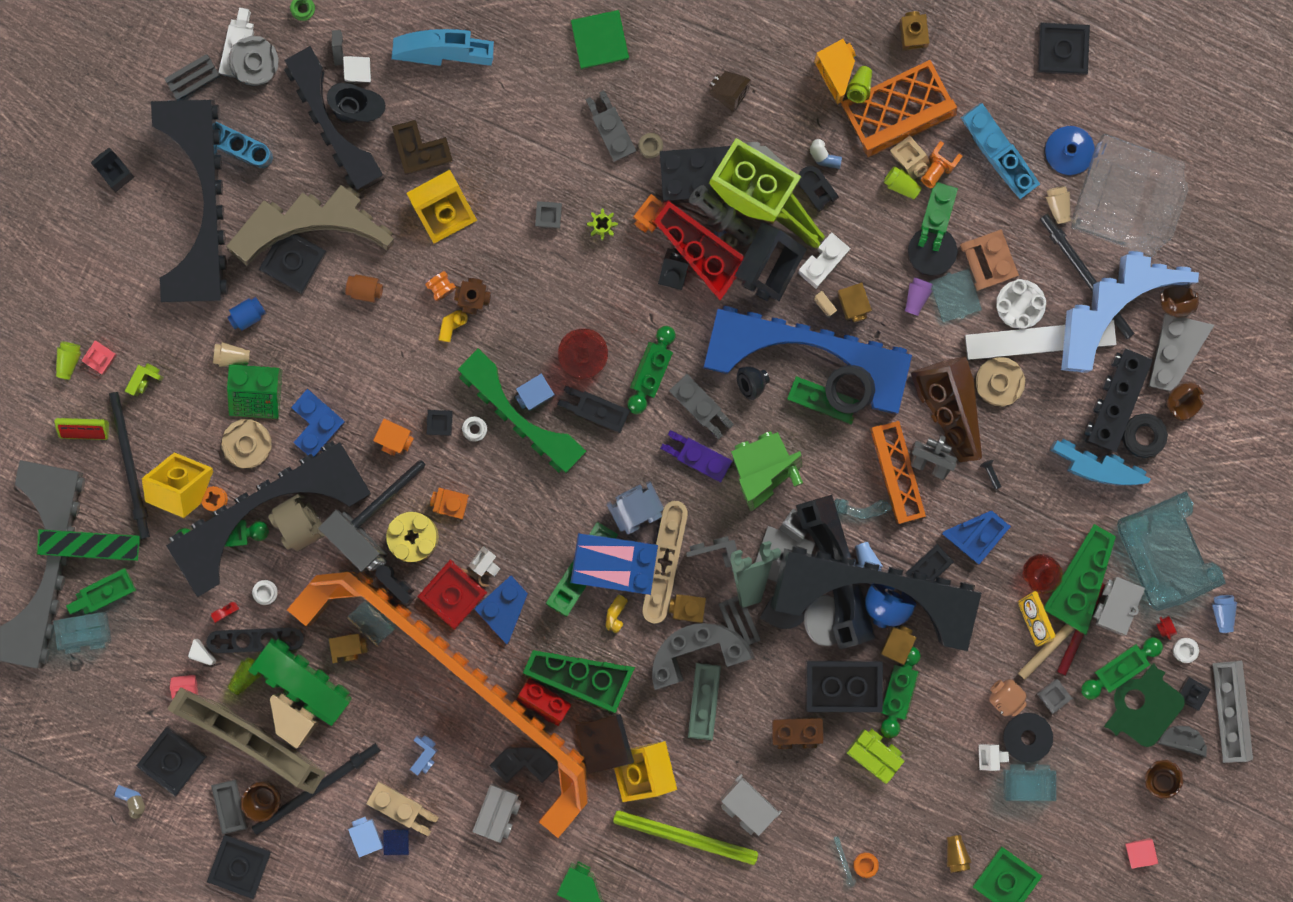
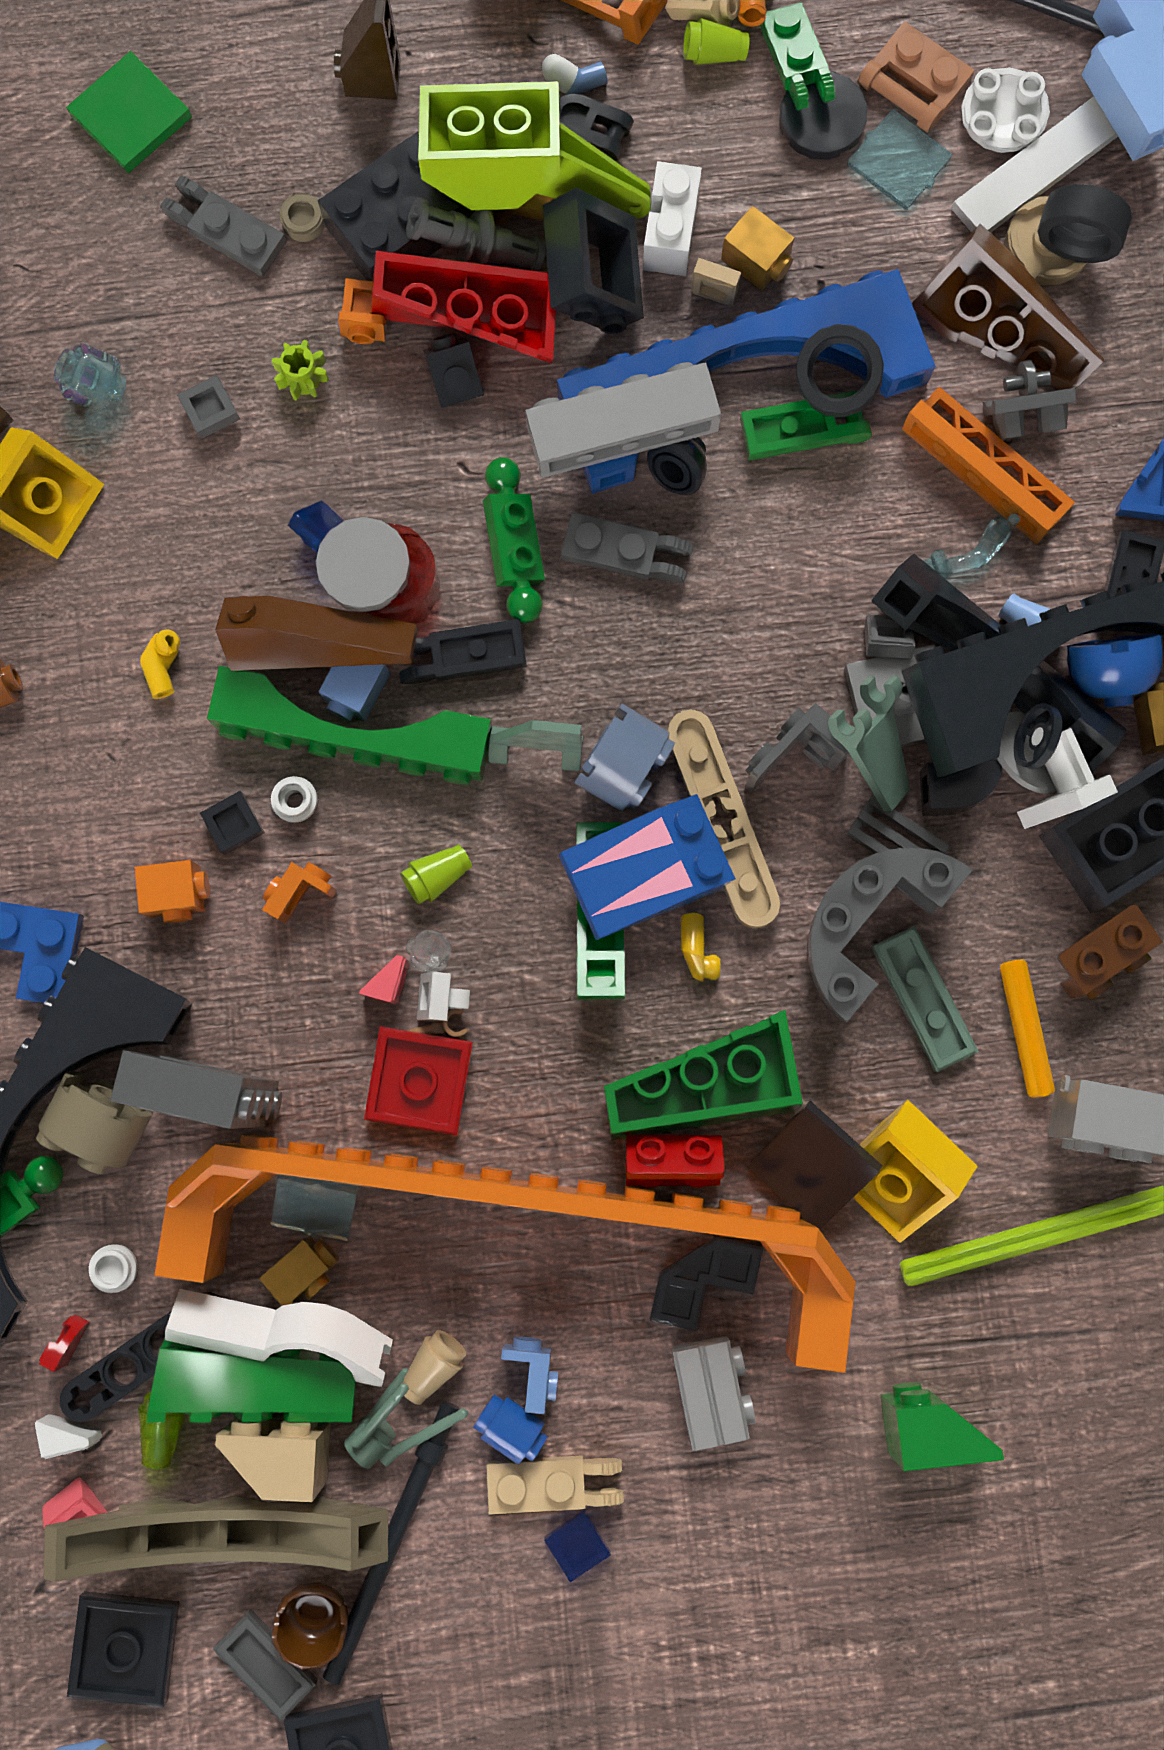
camera: 30 degrees left, 5 degrees down
light blue brick [348,816,383,857] -> none
black bar [351,460,425,529] -> none
black plate [376,565,416,605] -> none
light yellow brick [386,512,439,562] -> none
orange wheel [425,271,456,301] -> none
orange bracket [430,488,469,519] -> none
reddish brown brick [454,278,491,315] -> none
blue wing [474,575,528,644] -> none
dark purple hinge [660,430,732,483] -> none
pearl gold bracket [669,594,706,623] -> none
bright green piece [731,432,803,512] -> none
medium lavender cone [904,277,933,316] -> none
black piece [980,460,1002,490] -> none
none -> clear light blue head [54,343,126,411]
none -> white piece [165,1289,393,1387]
none -> reddish brown wedge [215,596,418,671]
none -> orange bracket [262,862,337,924]
none -> clear blue plate [288,500,344,553]
none -> light grey tile [316,517,411,612]
none -> sand green plant [344,1368,468,1469]
none -> coral slope [358,955,410,1005]
none -> lime cone [400,844,472,904]
none -> tan cone [400,1330,466,1405]
none -> clear plate [406,930,451,973]
none -> blue brick [473,1394,548,1465]
none -> sand green flag [489,720,584,772]
none -> light grey brick [525,362,721,478]
none -> light orange axle [1000,959,1055,1098]
none -> white piece [1013,703,1118,829]
none -> black tyre [1037,184,1132,263]

